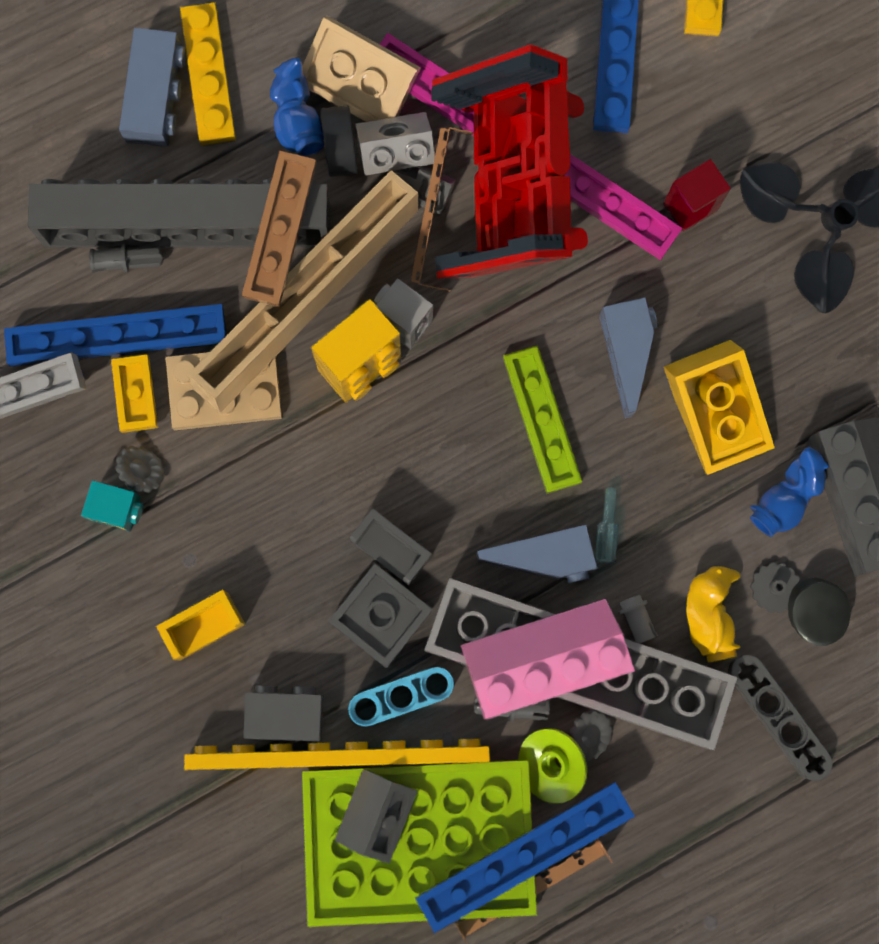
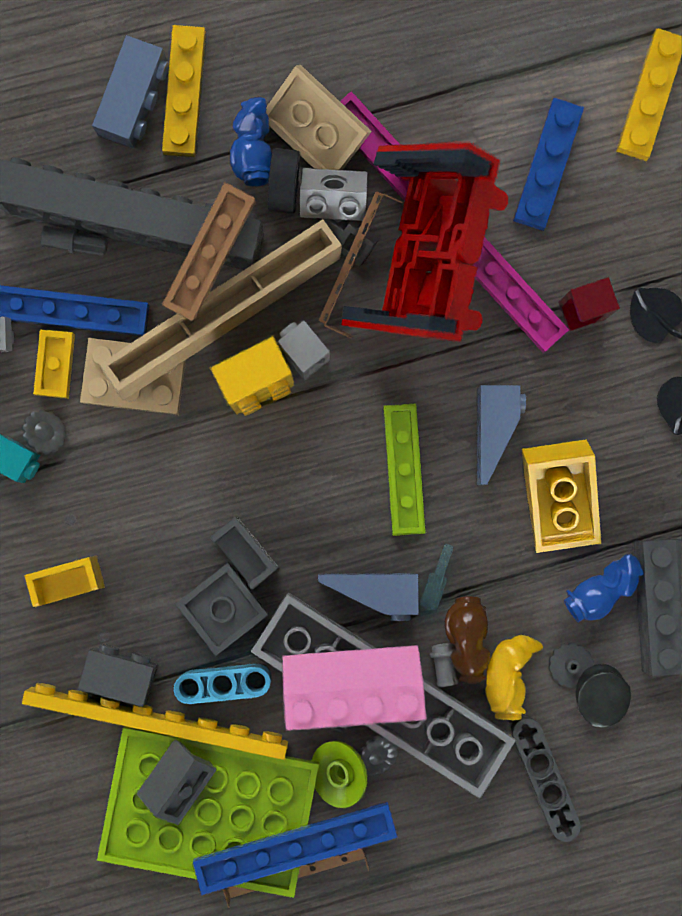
camera: 10 degrees right, 5 degrees up
none -> reddish brown animal [445,596,490,685]

